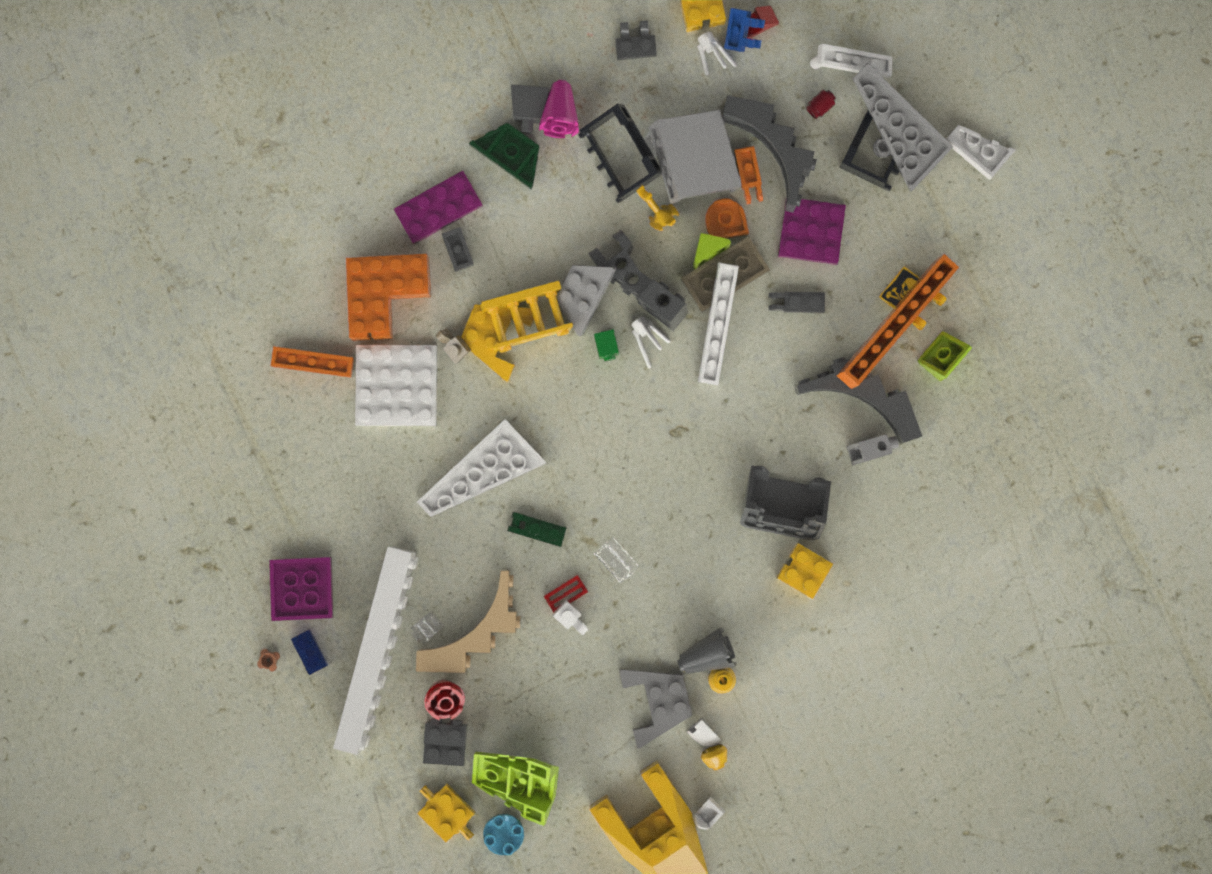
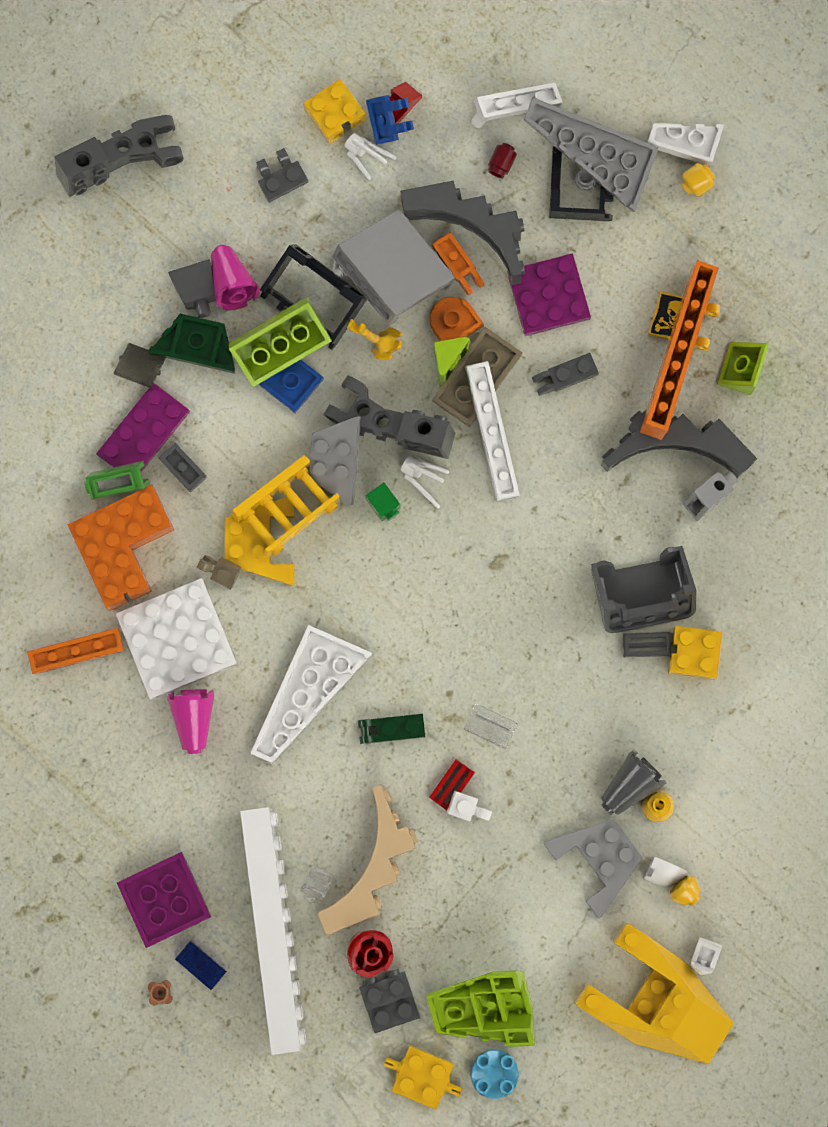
camera: 20 degrees left, 5 degrees down
none -> bright green window [84,461,149,500]
none -> clear smoke piece [114,343,166,388]
none -> dark pink cone [167,689,214,754]
none -> lime slope [229,296,332,387]
none -> blue tile [259,360,324,413]
none -> dark grey tile [623,632,671,657]
none -> yellow head [681,163,716,197]

